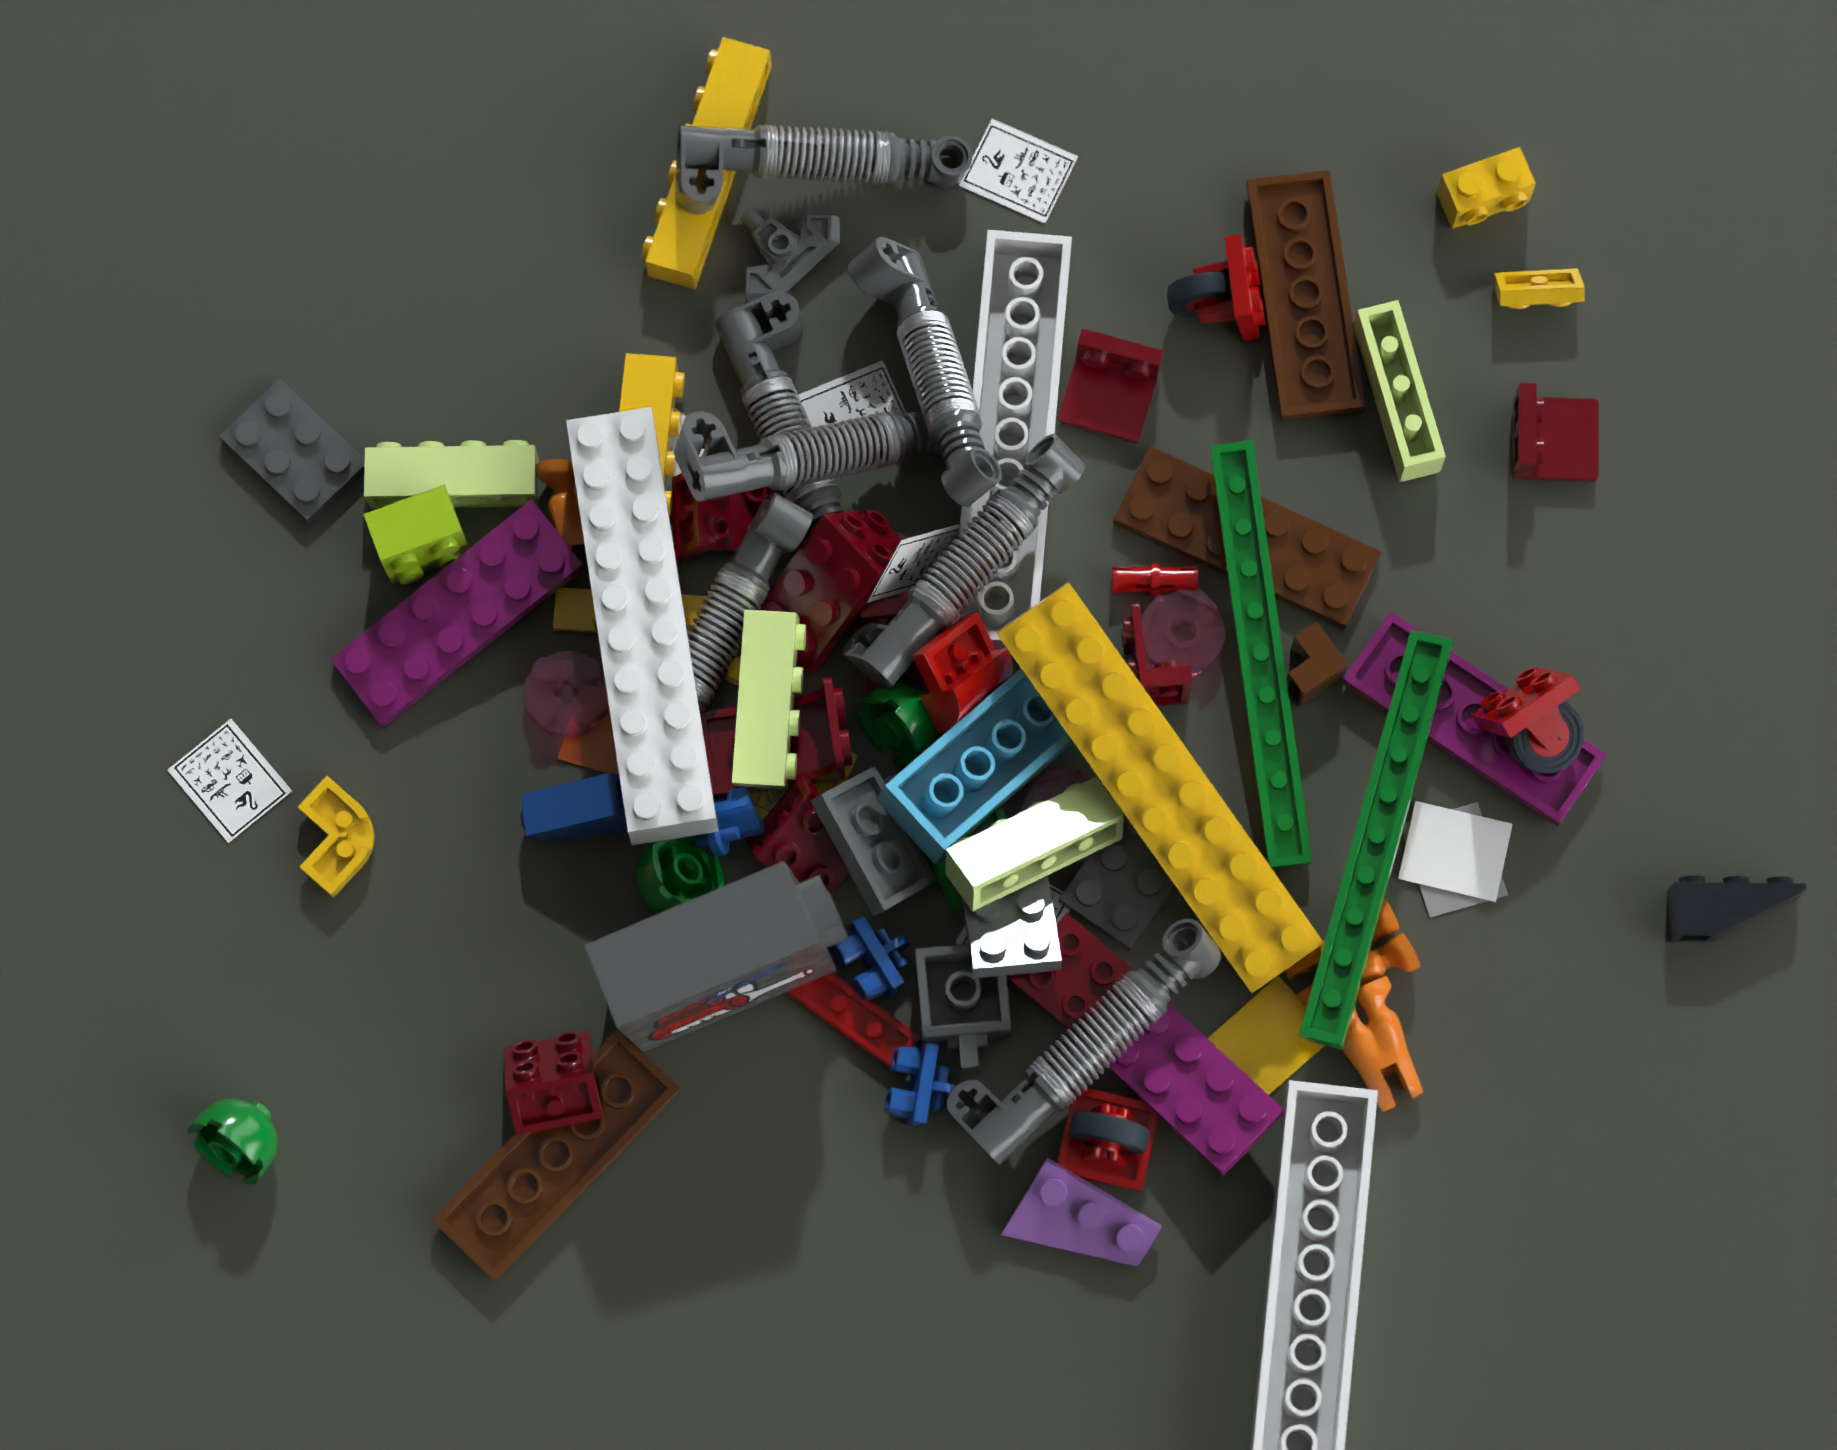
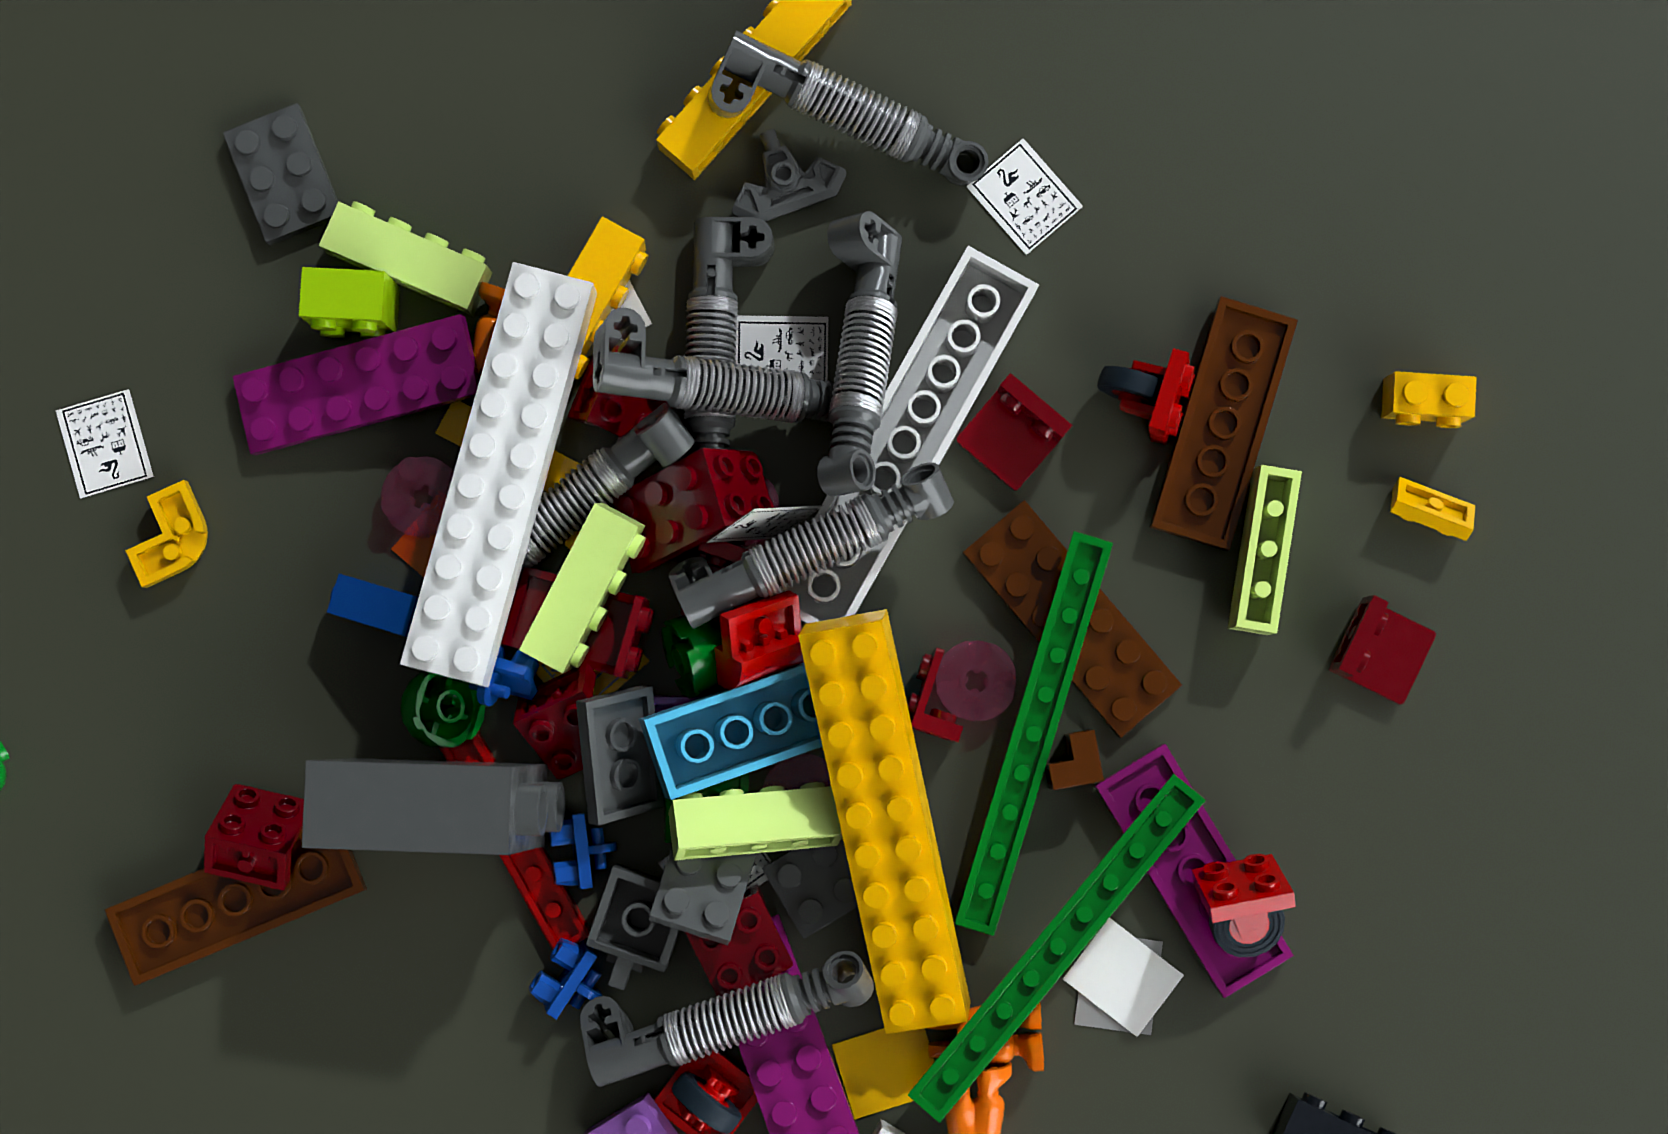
camera: 20 degrees right, 10 degrees up
red pin [1112,563,1198,597] -> none

